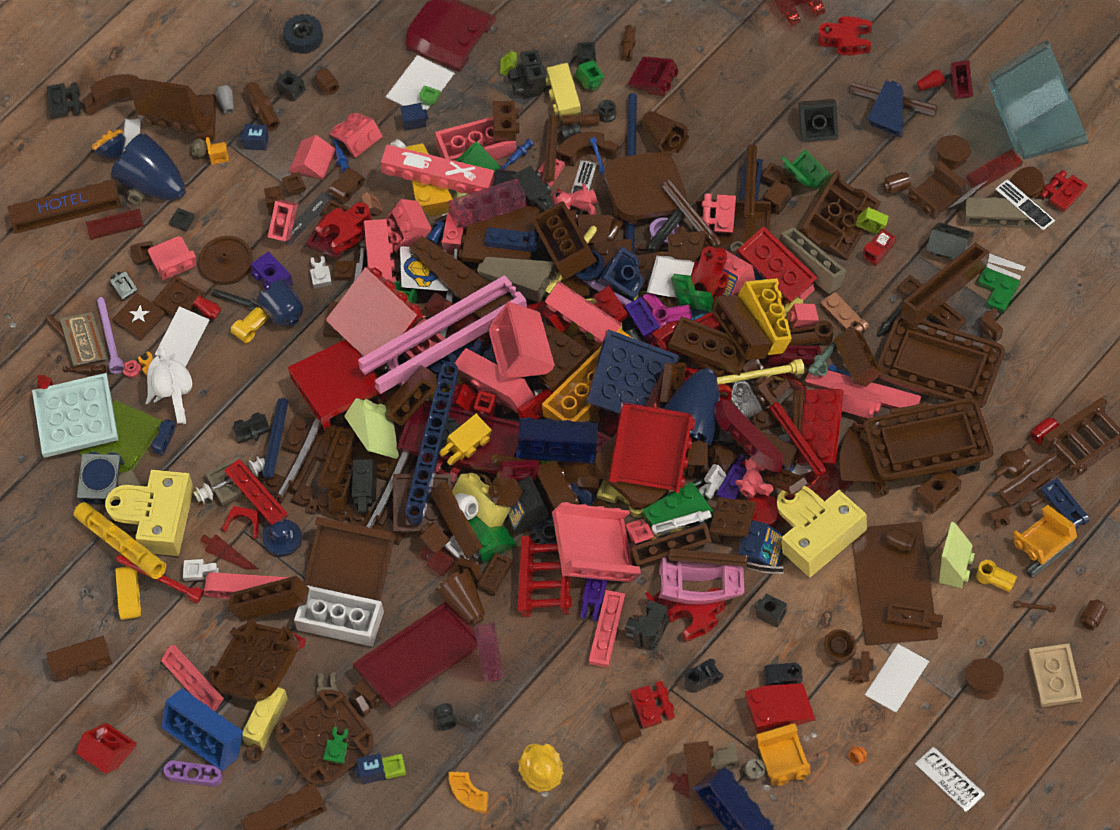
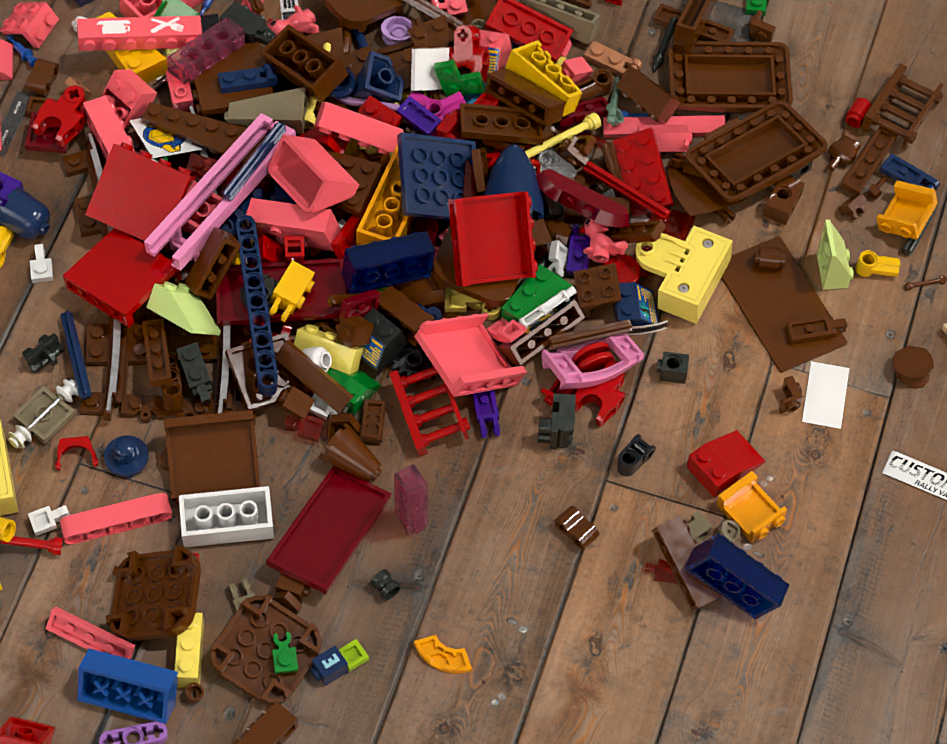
camera: 30 degrees left, 0 degrees up
clear red bar [200,534,259,570] -> none
red plate [224,459,288,526] -> none
reddish brown brick [228,576,309,622] -> none
white plate [310,256,332,289] -> none
blue pin [426,221,445,245] -> none
yellow head [517,744,564,793] -> none
coral plate [589,590,626,668] -> none
red plate [630,681,675,729] -> none
pearl dark grey axle [647,209,684,253] -> none
black piece [763,662,803,686] -> none
reddish brown hair [823,629,857,663] -> none
orange plate [848,745,867,765] -> none
none -> white plate [30,244,54,283]
none -> dark blue axle [222,122,286,201]
none -> red head [572,342,615,373]

